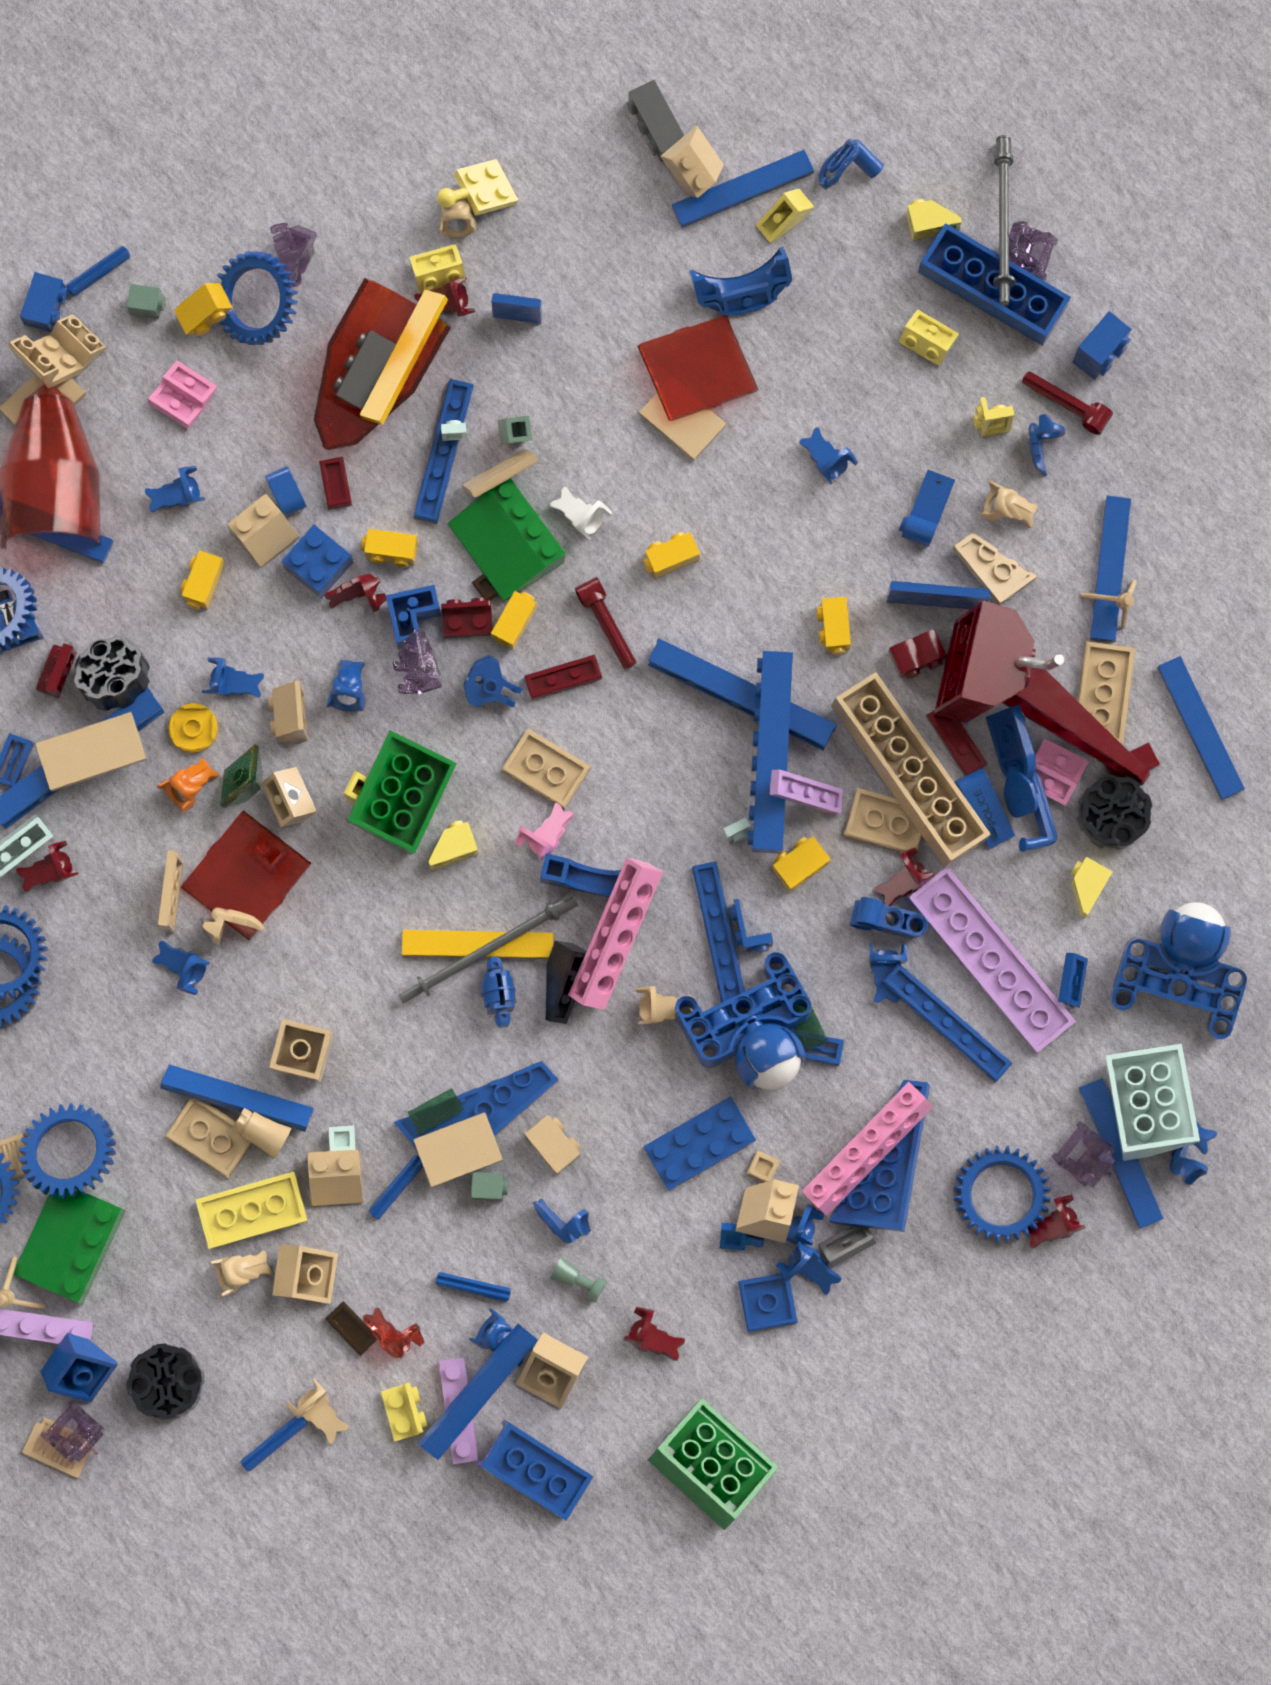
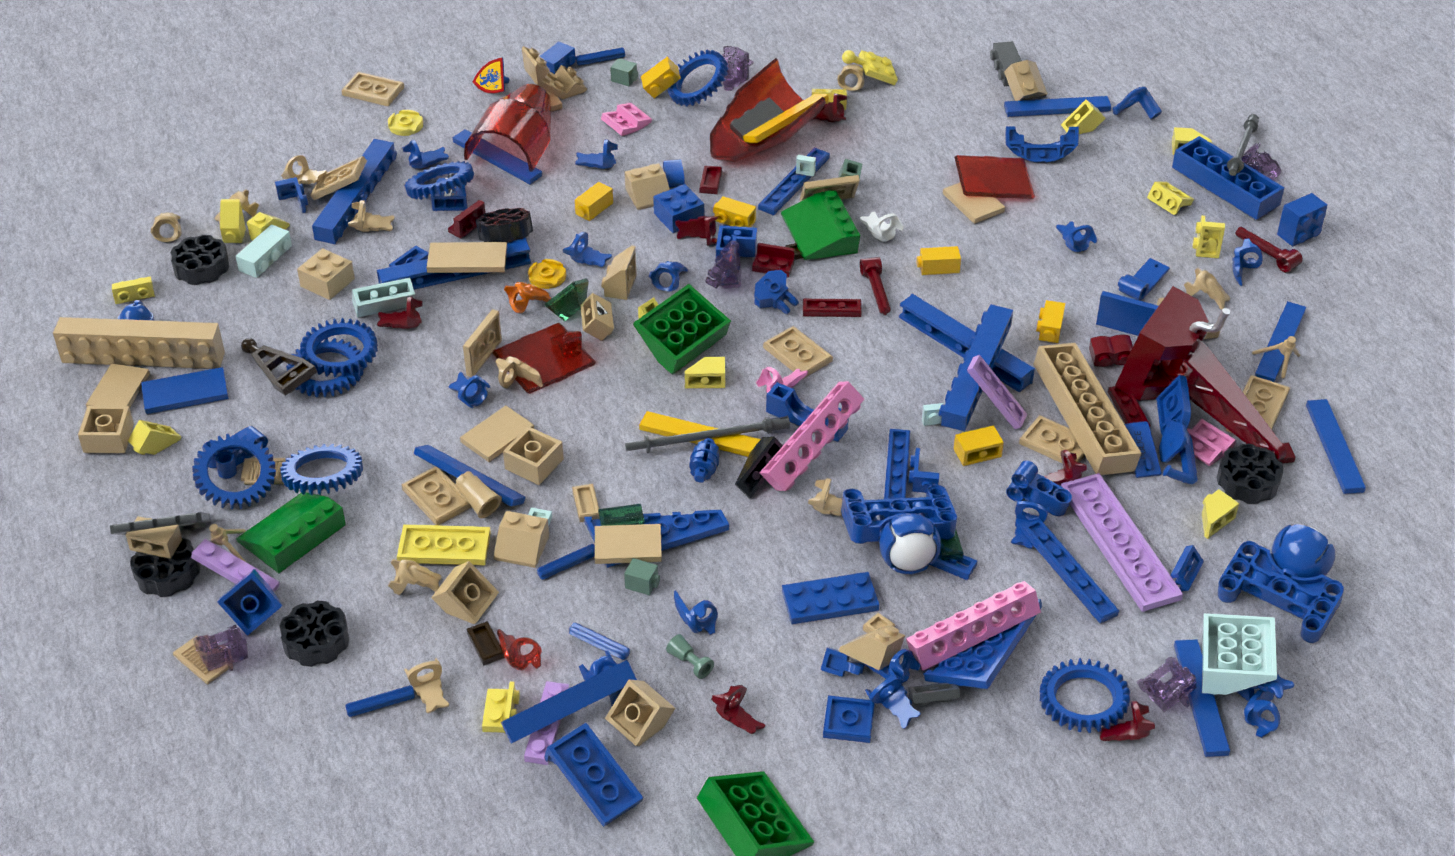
camera: 20 degrees right, 35 degrees down
blue tile [491,293,542,324] -> none
yellow brick [491,591,537,651] -> none
tan brick [525,1115,581,1175] -> none
none -> tan tile [460,405,534,462]
none -> tan tile [572,484,601,522]

